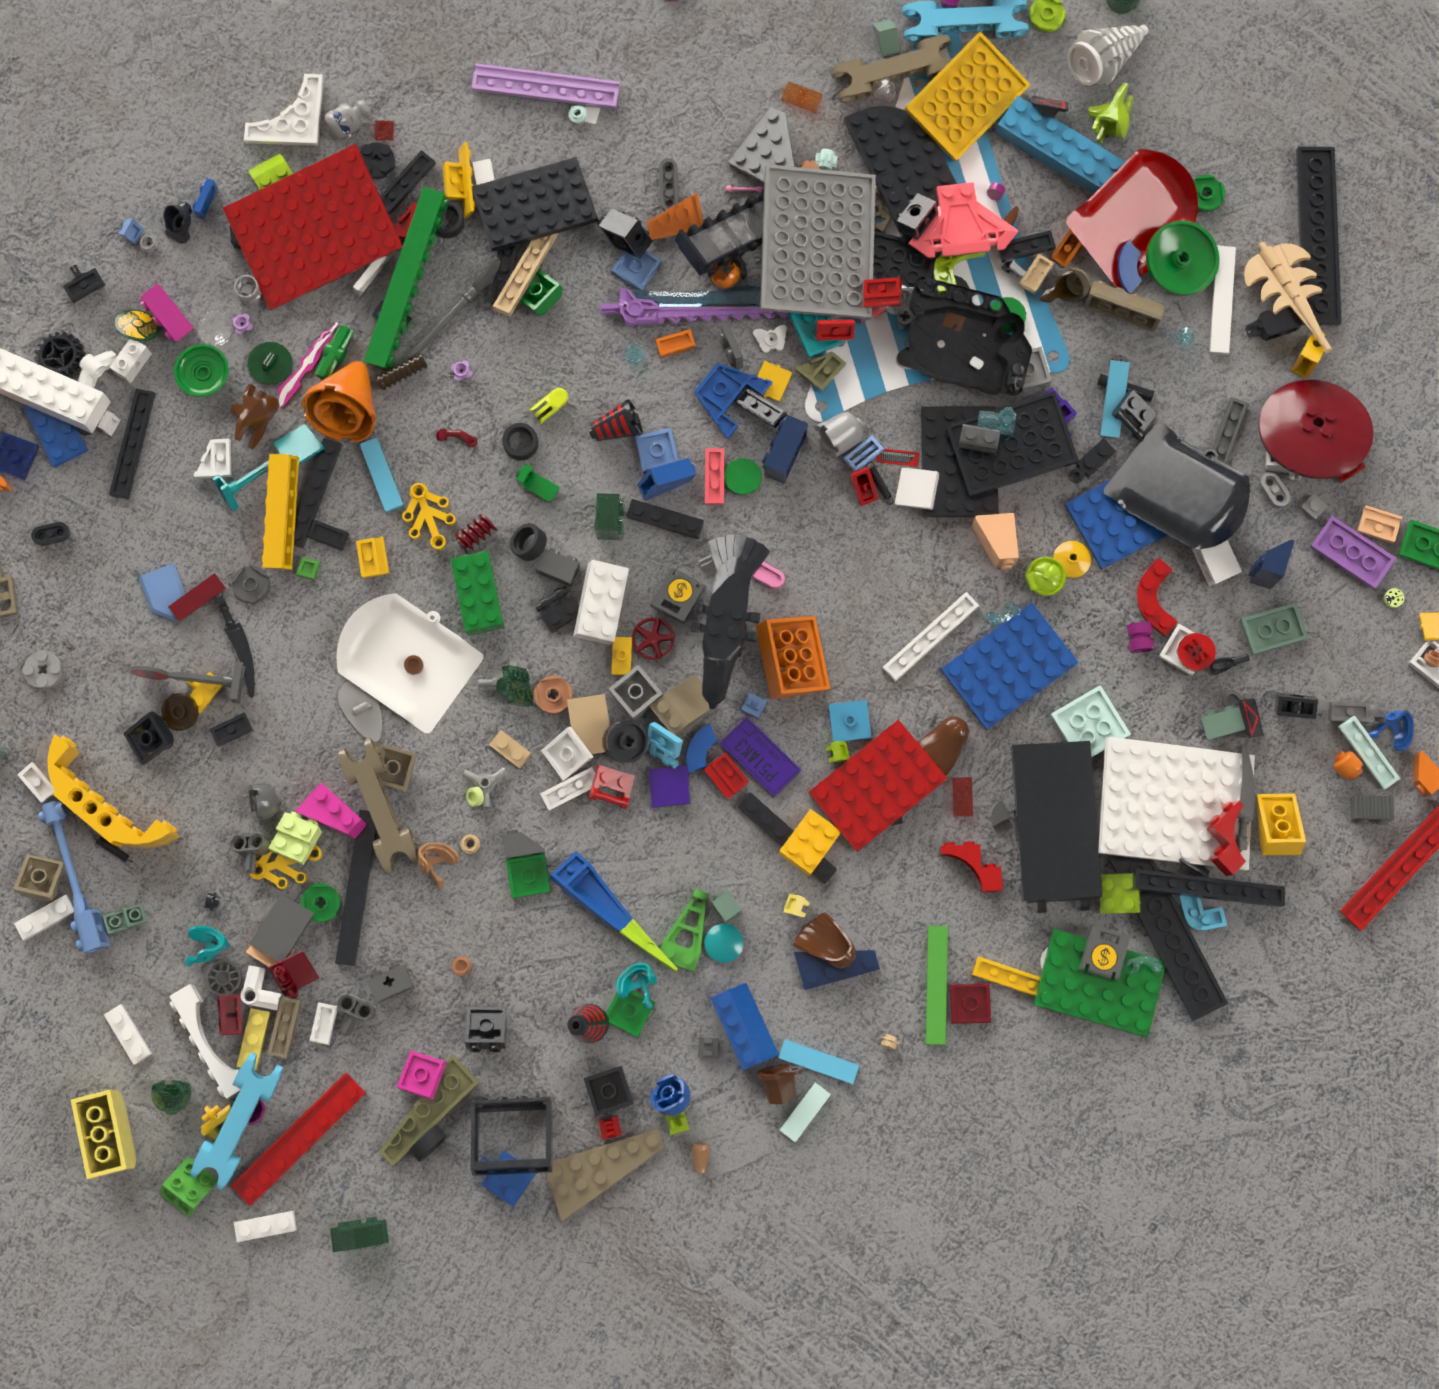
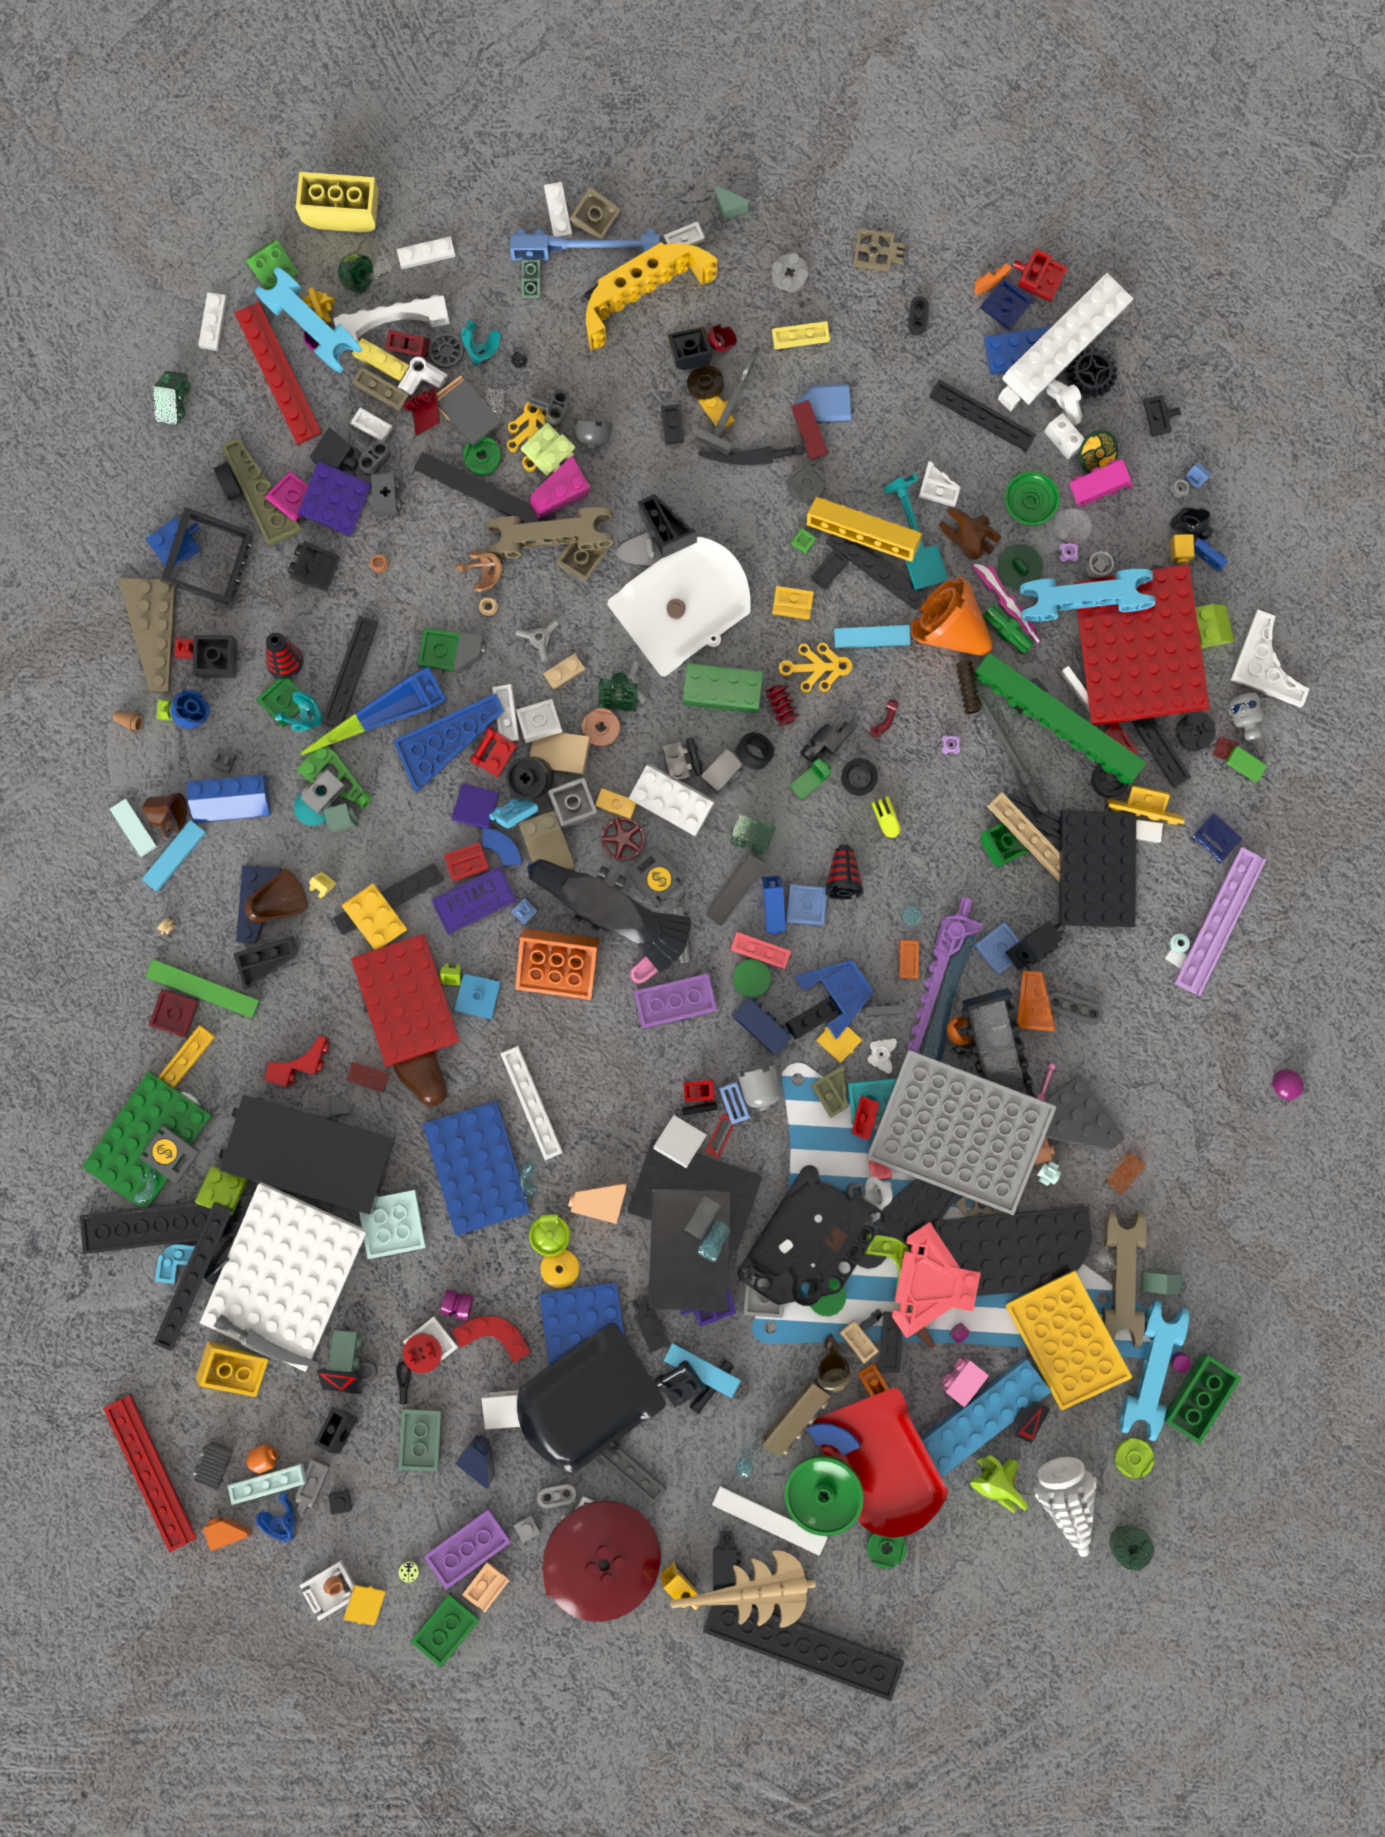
camera: 105 degrees right, 5 degrees up
yellowish green tile [466,787,484,807] -> none
red plate [863,277,902,308] -> none
brick [897,193,939,240] -> none
red arch [1206,800,1246,876] -> none
none -> black wedge [233,936,299,990]
none -> dark purple plate [297,461,371,537]
none -> light grey brick [300,770,346,816]
none -> black torso [310,427,359,471]
none -> black plate [322,616,379,727]
none -> black plate [328,1490,352,1515]
none -> blue wing [393,693,505,793]
none -> medium lavender plate [633,974,717,1029]
none -> black wedge [638,494,697,558]
none -> dark red hair [708,324,737,353]
none -> light yellow plate [772,321,830,349]
none -> black plate [800,720,858,764]
none -> bright pink brick [941,1356,989,1407]
none -> medium azure piece [1020,569,1155,622]
none -> yellow brick [1170,534,1195,565]
none -> clear blue plate [1191,813,1243,864]
none -> bright green tile [1225,746,1267,782]

